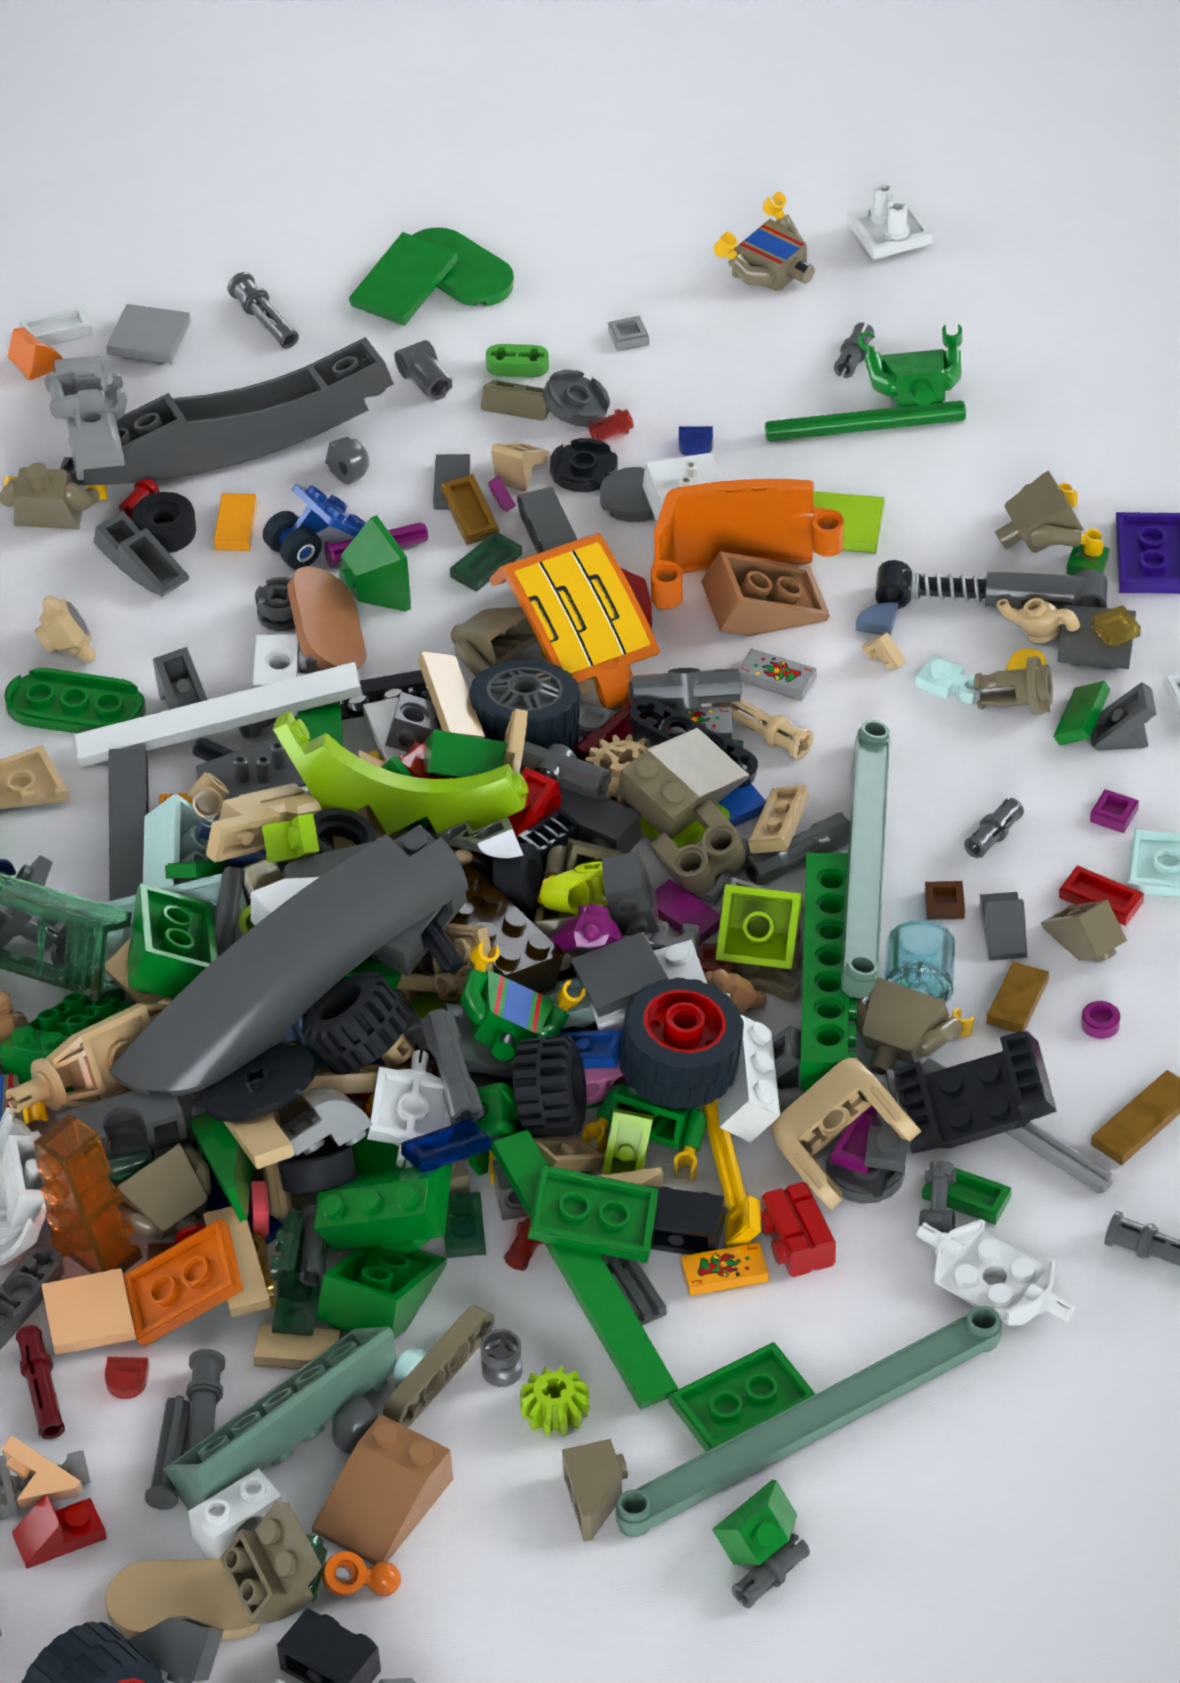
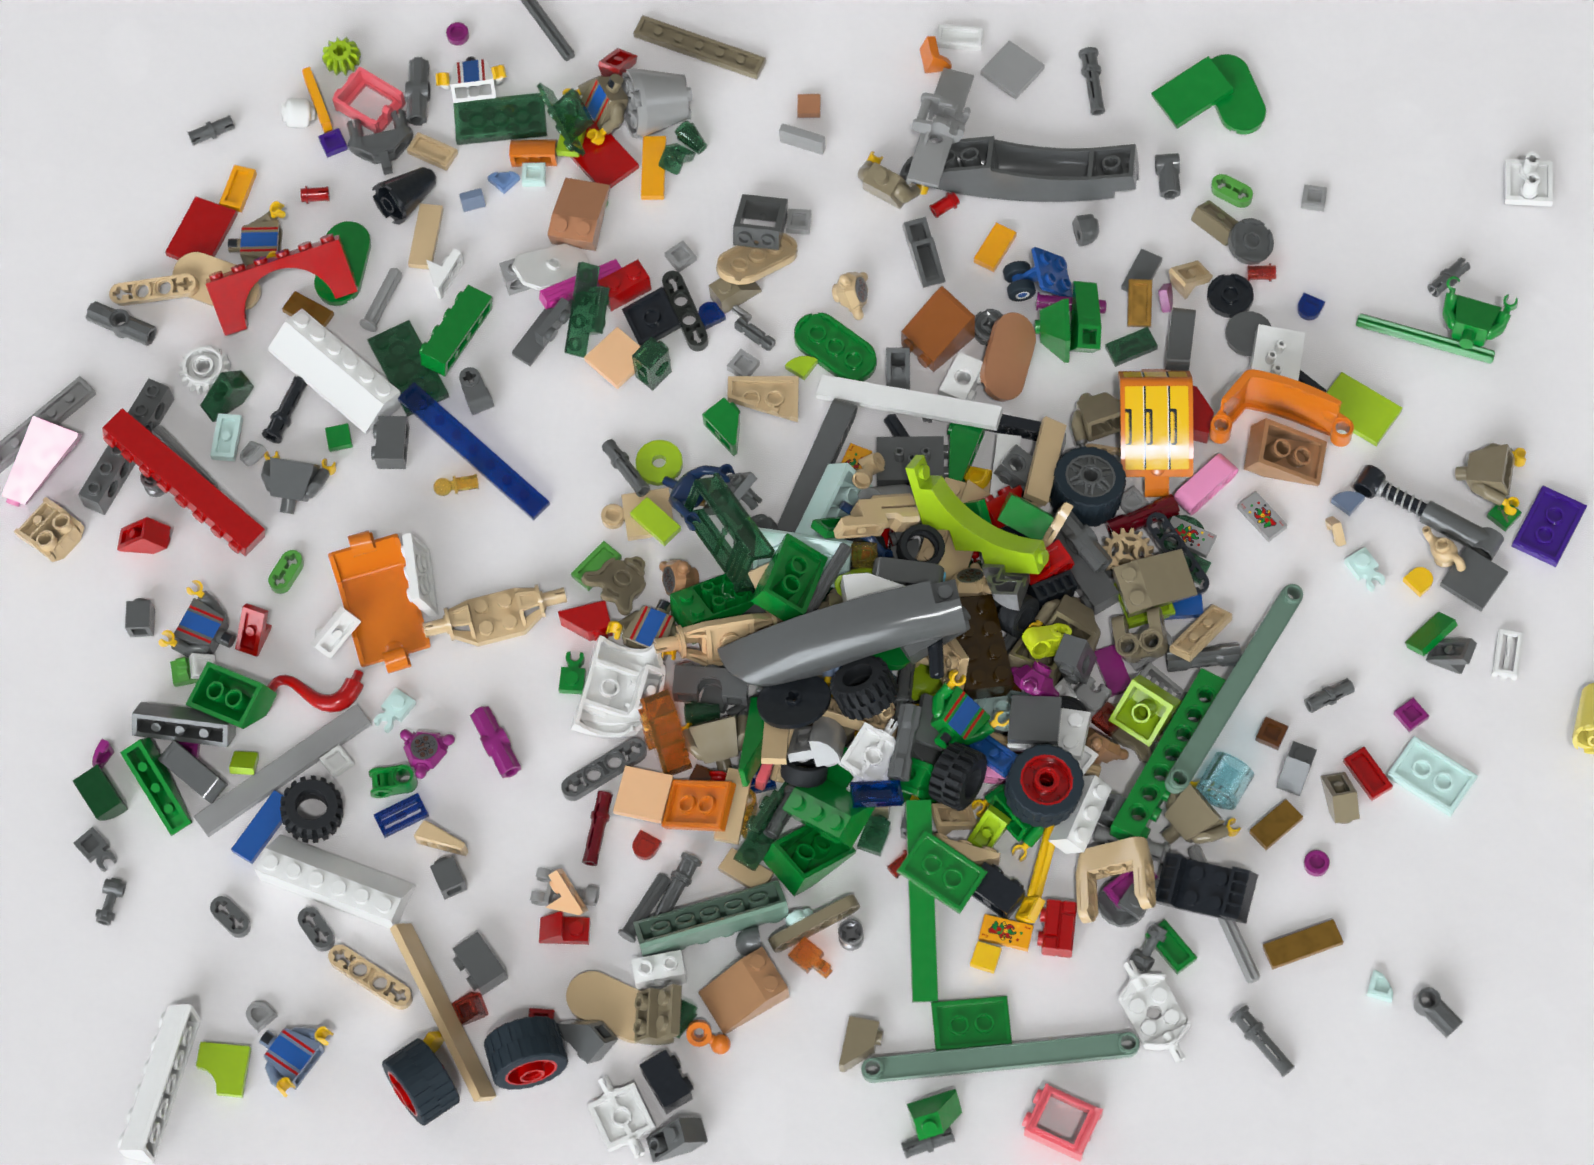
camera: 30 degrees right, 20 degrees up
black tyre [132,492,196,553] -> none
lime slope [262,813,319,863] -> none
lime gear [520,1365,590,1437] -> none
dark grey tile [606,1256,666,1325] -> none
dark grey piece [628,668,742,709] -> none
tan pin [712,699,814,760] -> none
torso [714,191,815,291] -> none
dark tan piece [974,656,1053,715] -> none
clear yellow tile [1091,605,1141,647] -> none
none -> lime tile [785,356,818,381]
none -> clear orange plate [788,937,833,979]
none -> dark orange slope [901,286,975,372]
none -> yellow tile [970,941,1002,974]
none -> coral window [1022,1083,1103,1162]
none -> green slope [1070,281,1102,353]
none -> bright pink beam [1174,453,1239,515]

